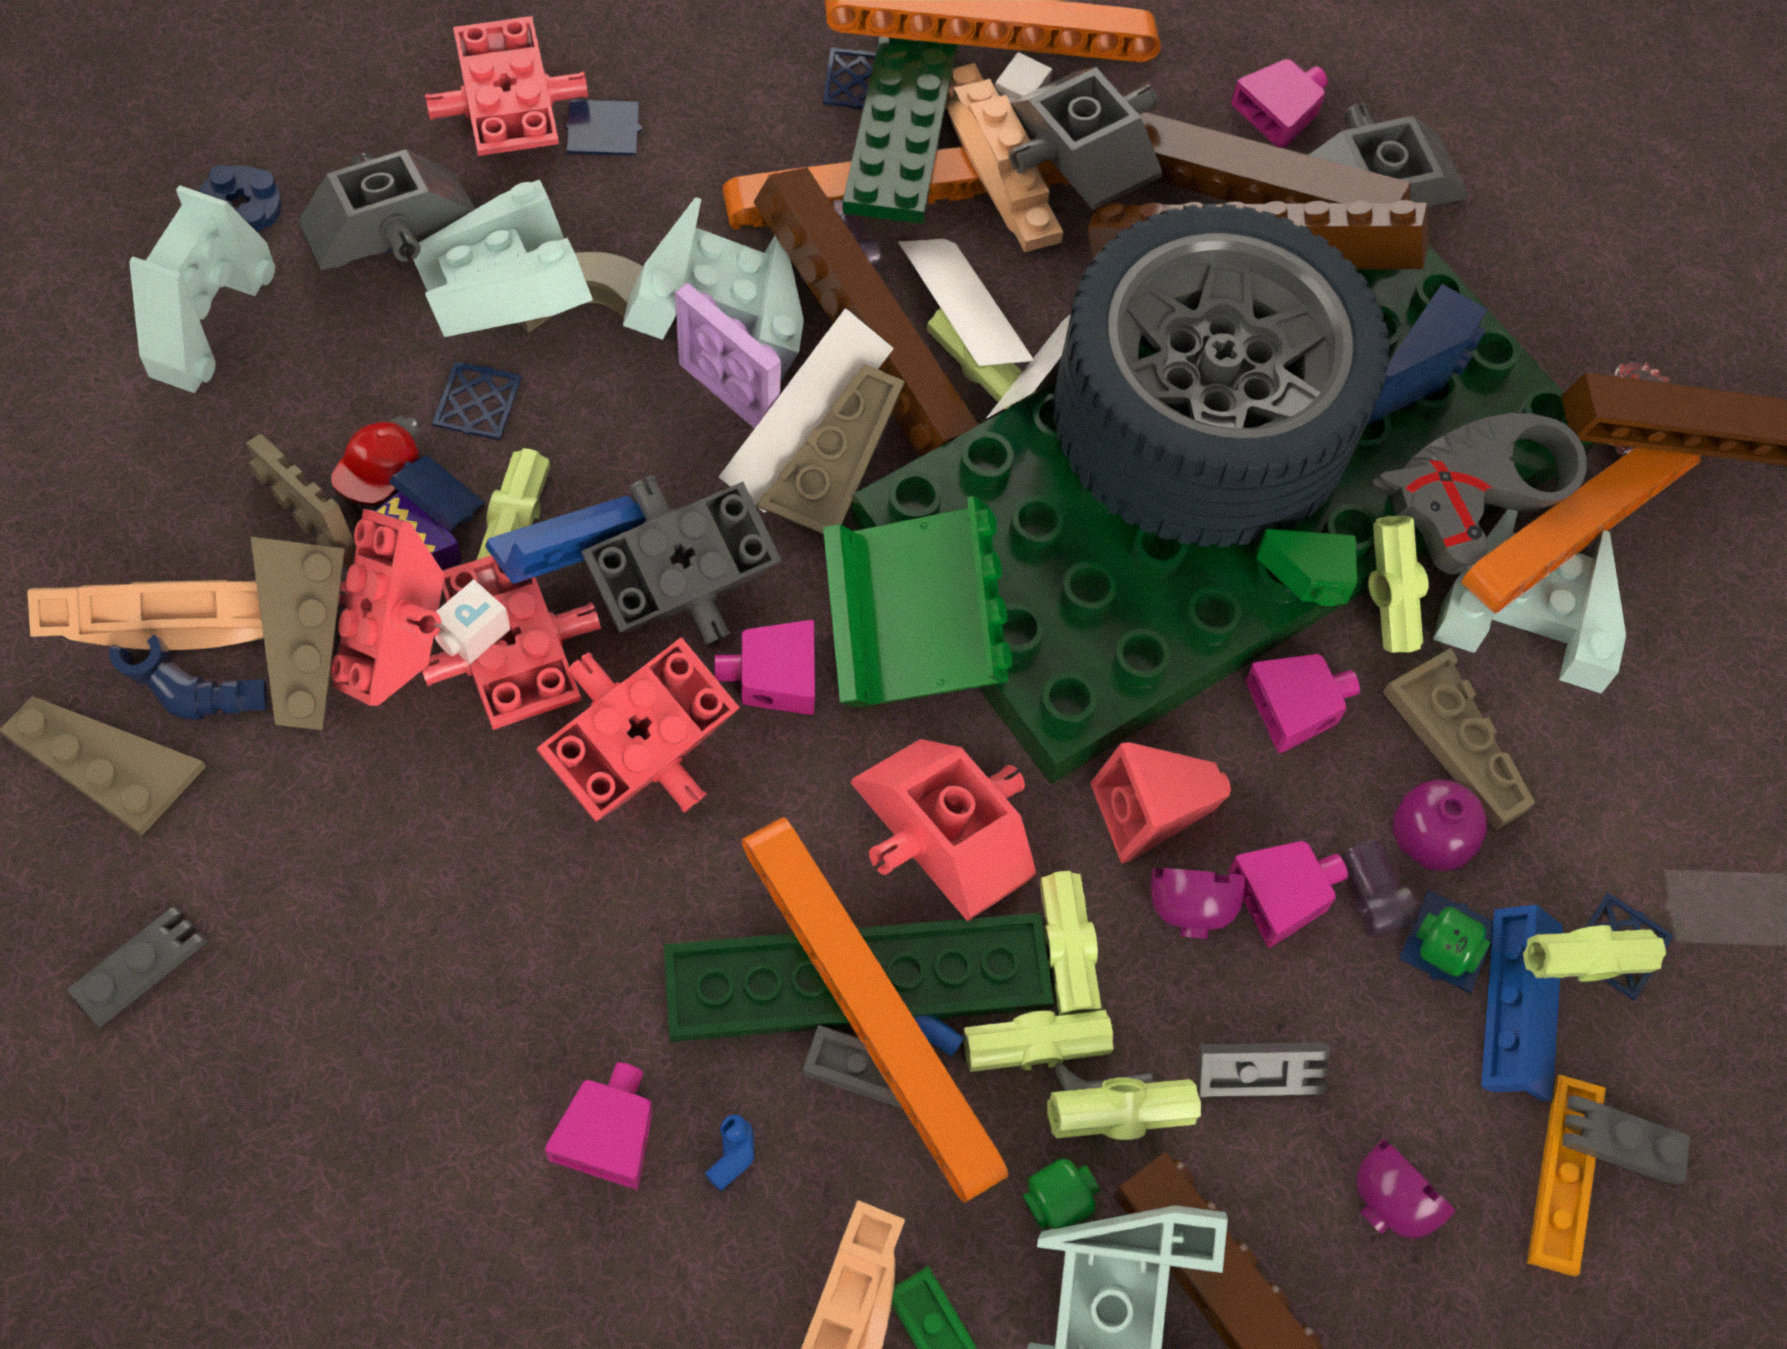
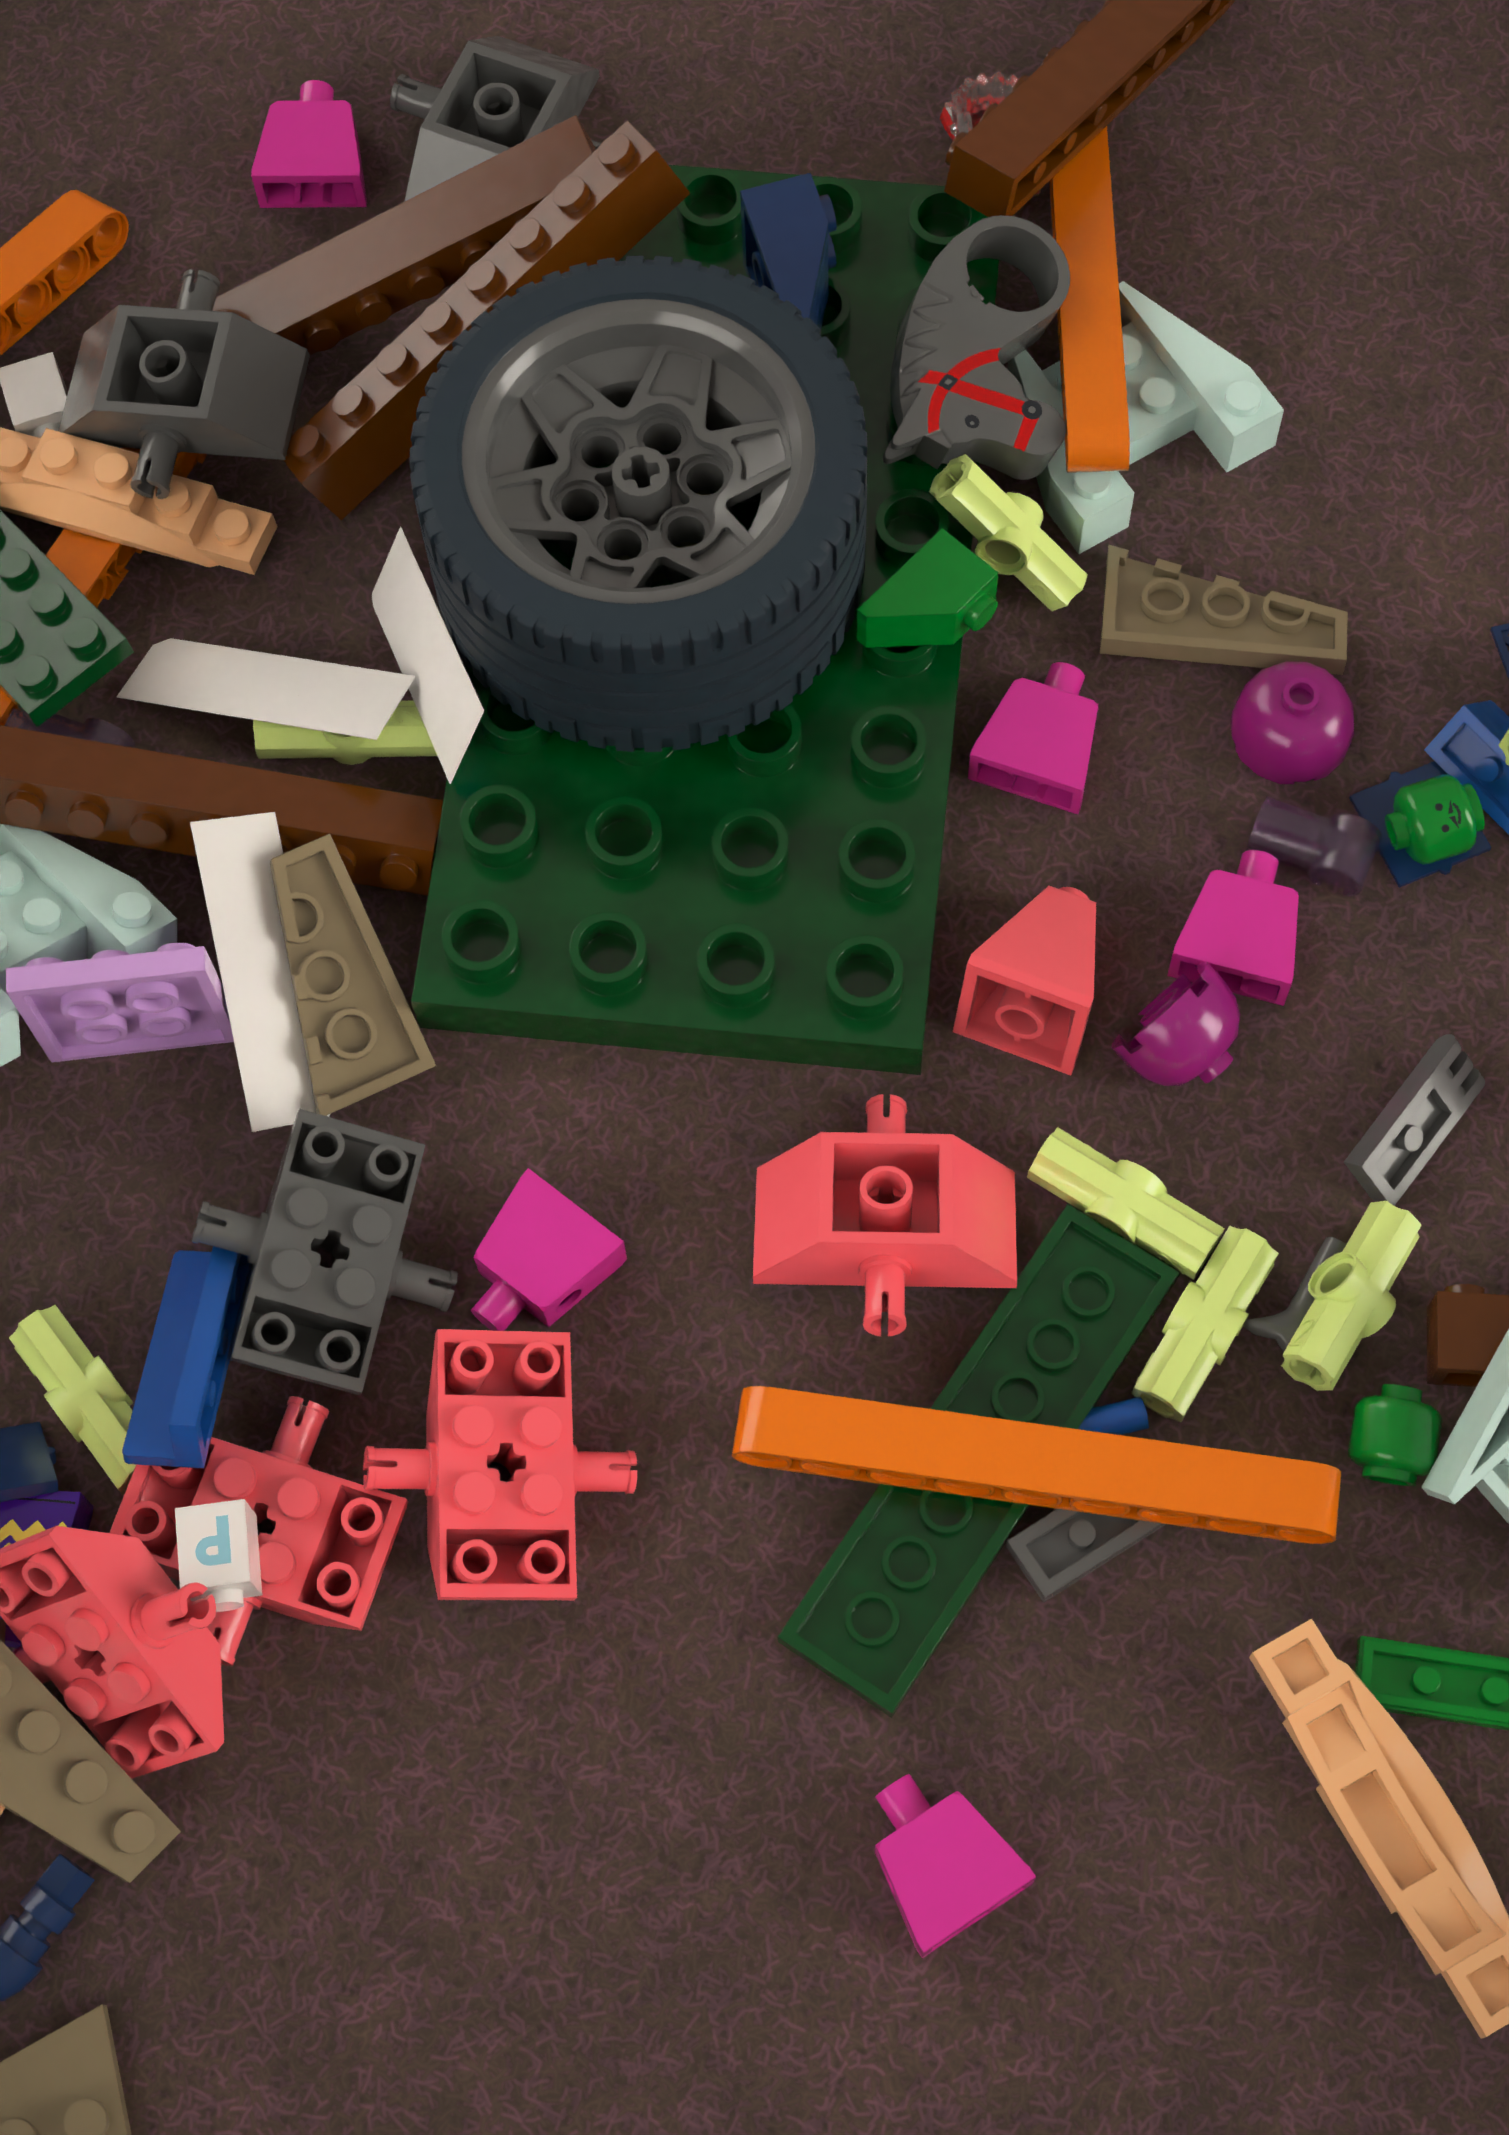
camera: 40 degrees left, 5 degrees up
blue arm [704,1115,754,1192] -> none
green panel [823,496,1012,708] -> none

